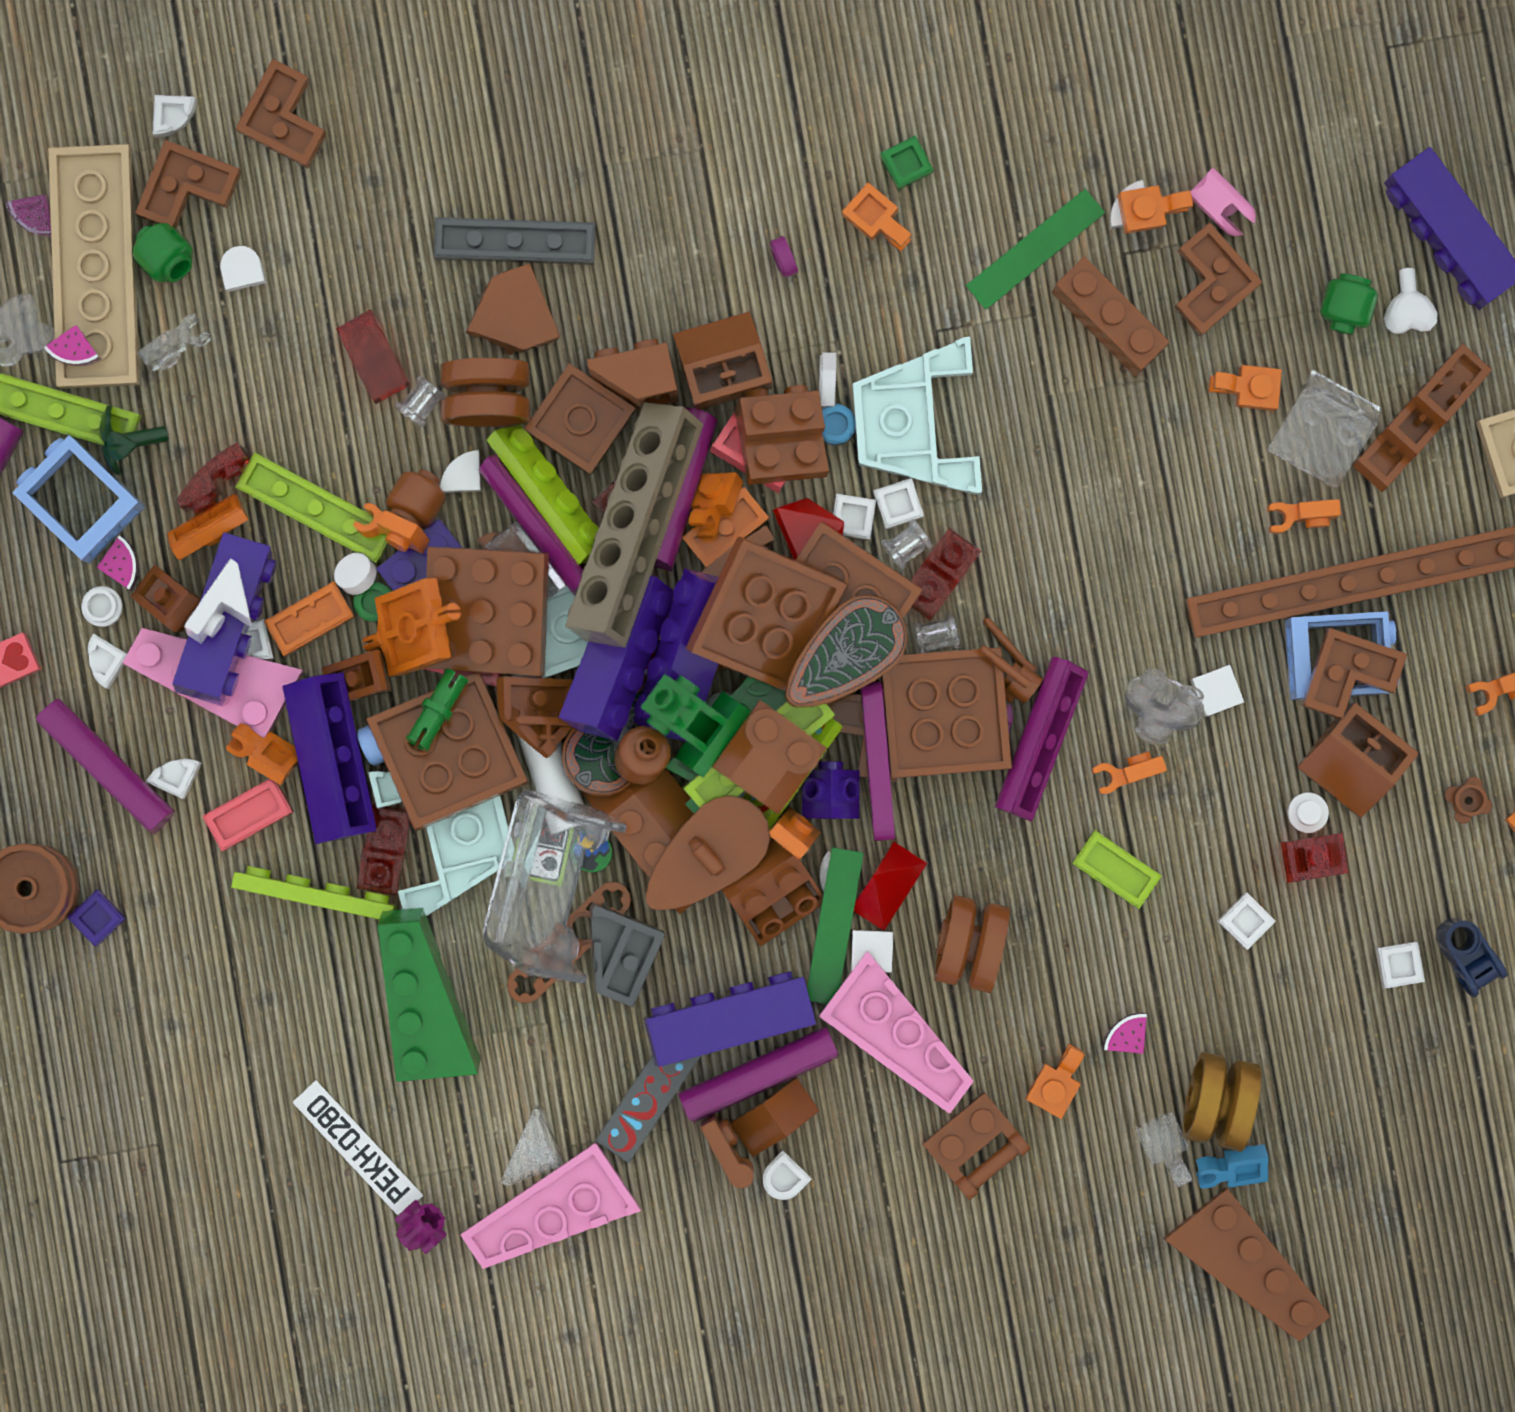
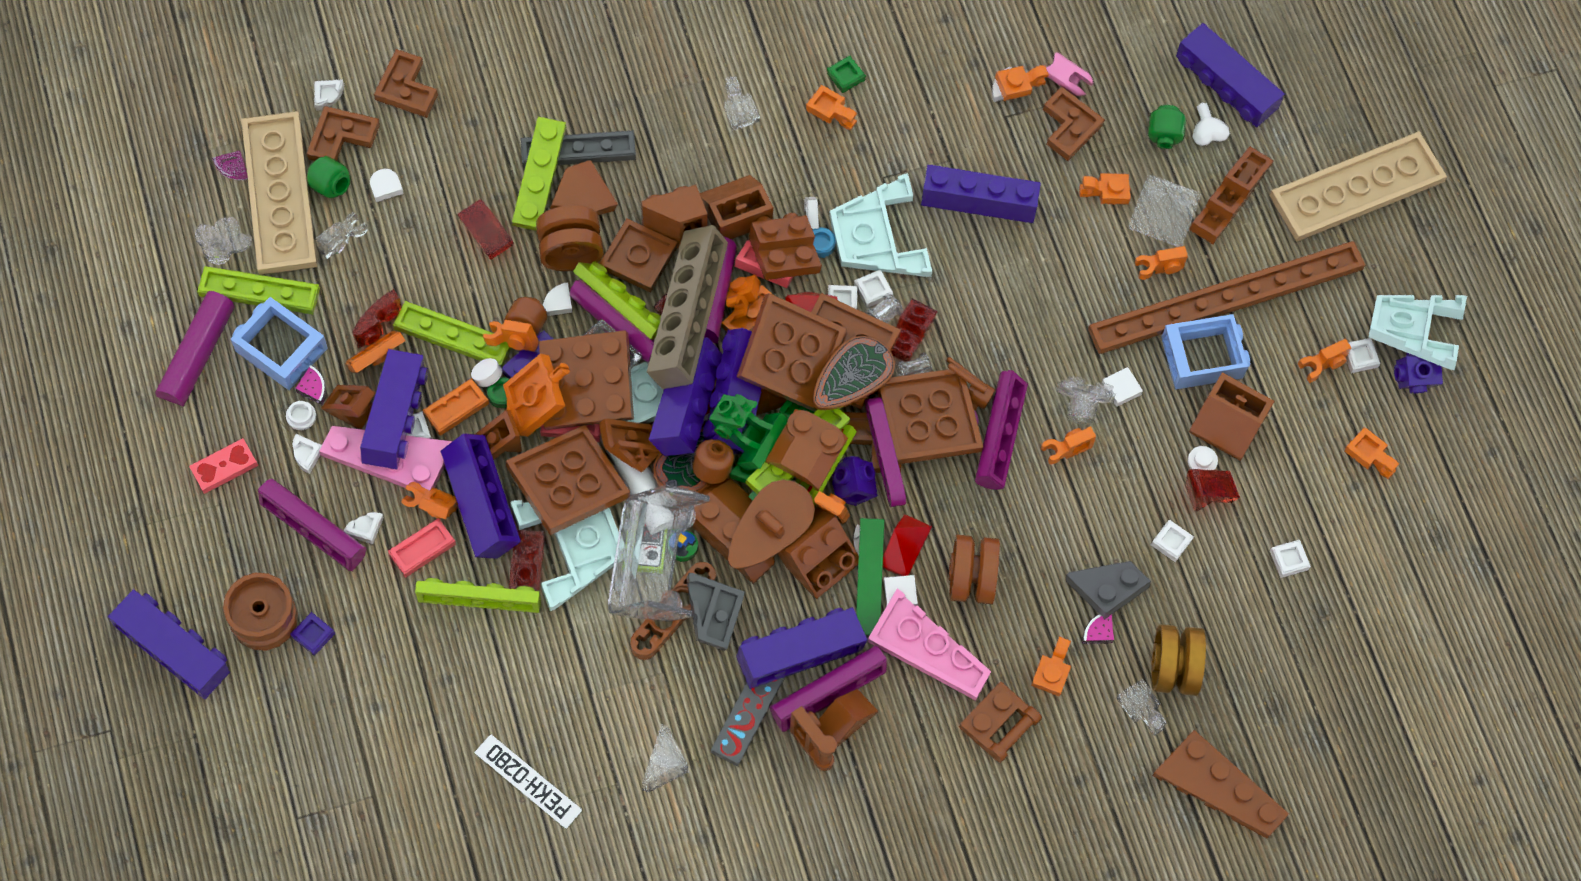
camera: 10 degrees left, 20 degrees down
dark pink tile [43,325,102,366] -> none
dark green plant [99,406,168,475] -> none
white slope [184,559,252,644] -> none
light blue tile [357,725,384,766] -> none
green wedge [378,907,481,1082] -> none
clear bush [394,375,447,429] -> none
magenta gear [395,1200,447,1254] -> none
green pin [405,668,468,752] -> none
bright pink wing [460,1142,642,1269] -> none
white tile [763,1149,812,1200] -> none
magenta tile [769,236,798,278] -> none
green sticker [966,189,1105,310] -> none
dark orange brick [1051,256,1170,378] -> none
lime tile [1071,830,1162,909] -> none
dark azure plate [1196,1144,1268,1188] -> none
dark orange plate [1301,628,1407,719] -> none
dark blue piece [1436,918,1508,998] -> none
dark orange plate [1444,777,1492,824] -> none
none -> lime plate [512,117,566,231]
none -> clear plate [724,76,760,130]
none -> dark purple brick [921,164,1041,223]
none -> dark grey wing [1066,561,1151,619]

